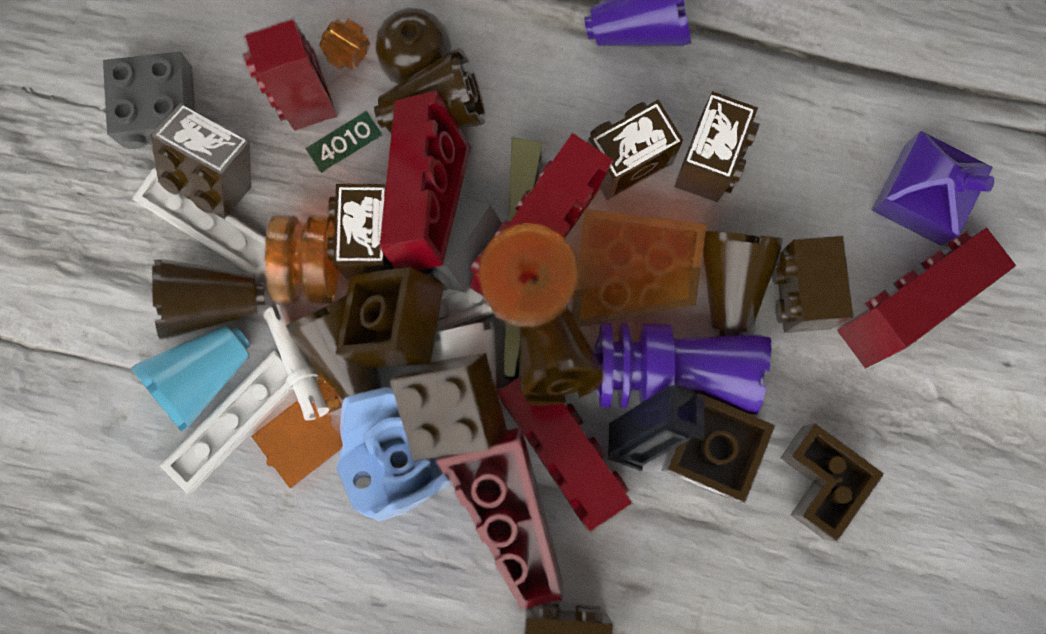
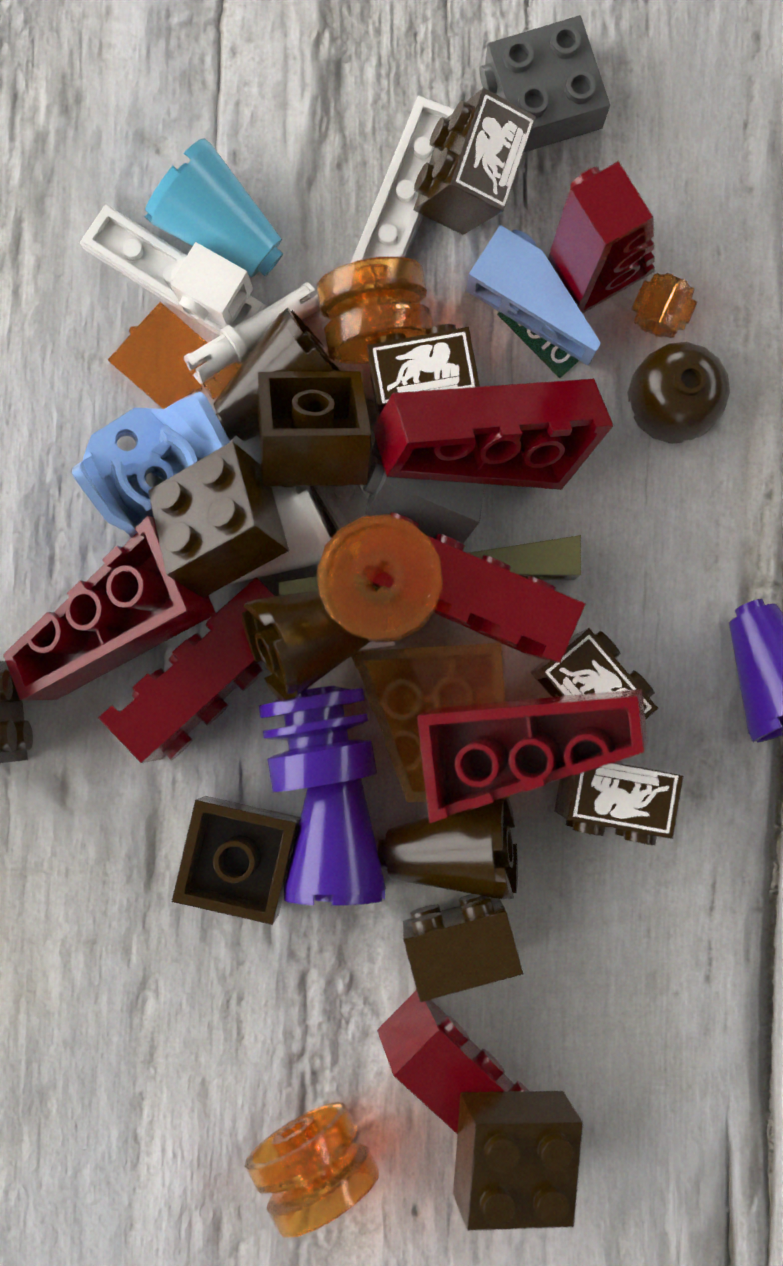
camera: 85 degrees right, 5 degrees up
dark brown cone [152,259,265,339] -> none
dark brown cone [374,48,485,133] -> none
black window [608,385,705,471] -> none
dark brown brick [780,423,885,542] -> none
dark purple piece [872,131,994,246] -> none
none -> white brick [170,242,253,327]
none -> clear orange wheel [244,1102,379,1238]
none -> dark red wedge [417,689,648,823]
none -> dark brown brick [453,1091,583,1231]
none -> light blue slope [466,225,601,366]

